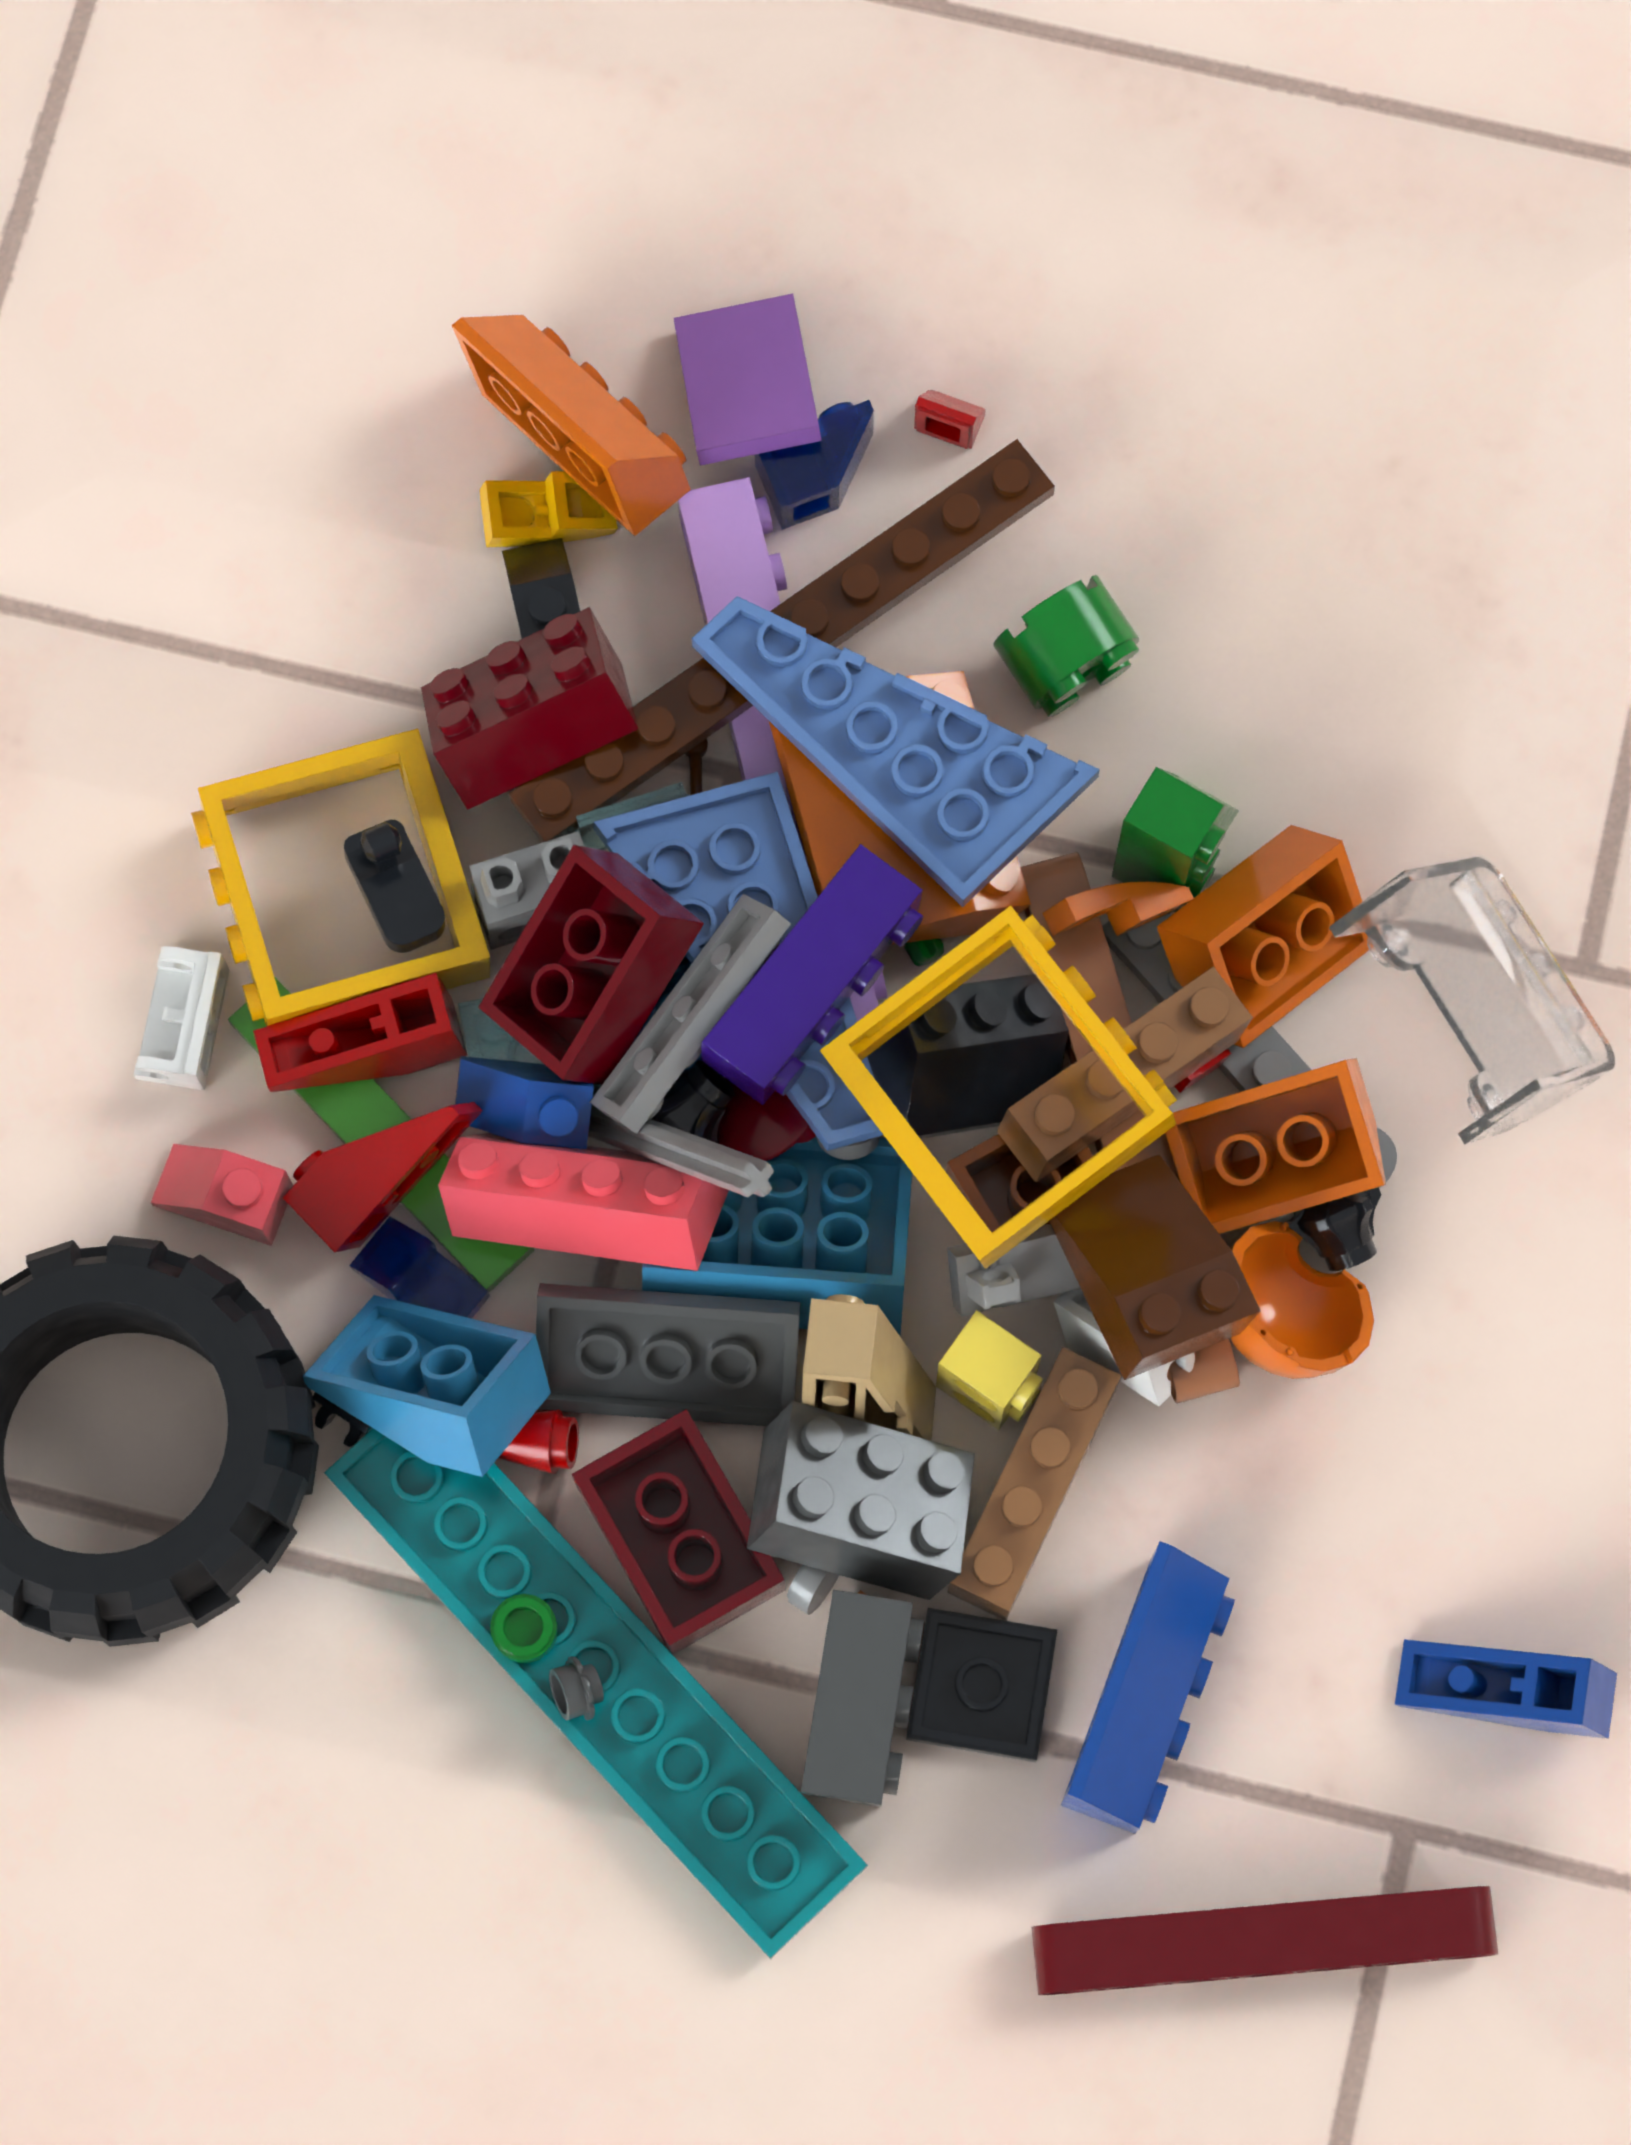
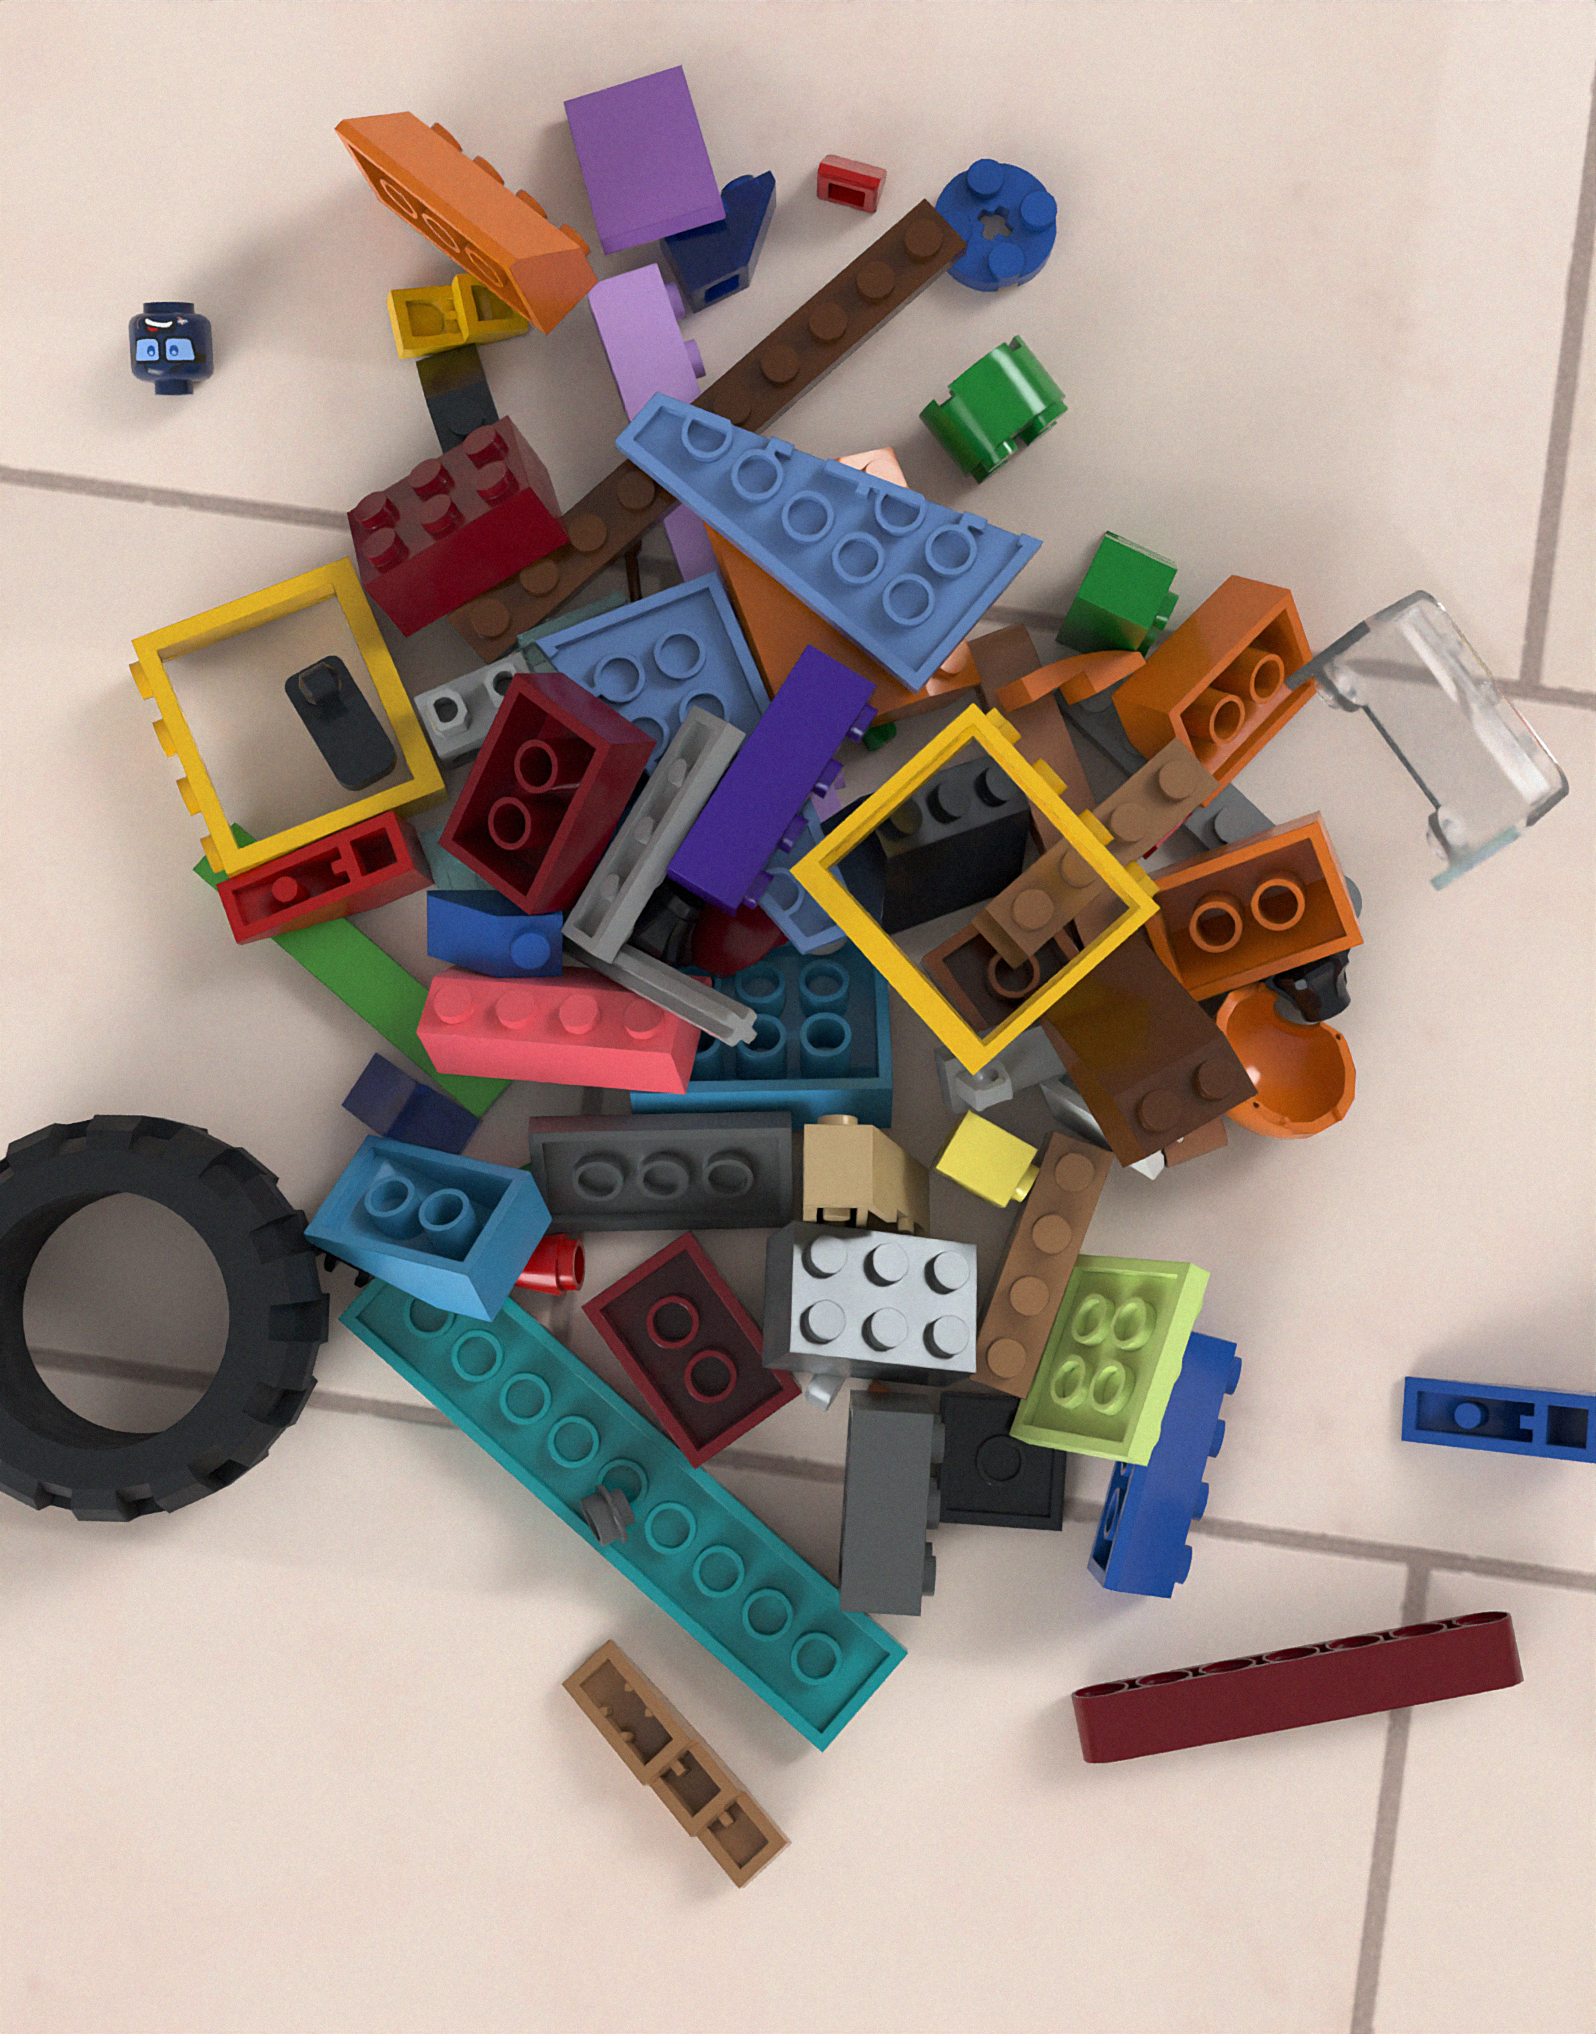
camera: 10 degrees left, 10 degrees up
white hinge [134,946,230,1090] -> none
coral slope [151,1144,293,1246] -> none
red slope [283,1102,483,1253] -> none
green tile [490,1594,558,1663] -> none
none -> dark blue head [128,302,214,395]
none -> medium nougat slope [562,1639,792,1889]
none -> blue plate [935,159,1057,292]
none -> yellowish green plate [1009,1254,1210,1466]

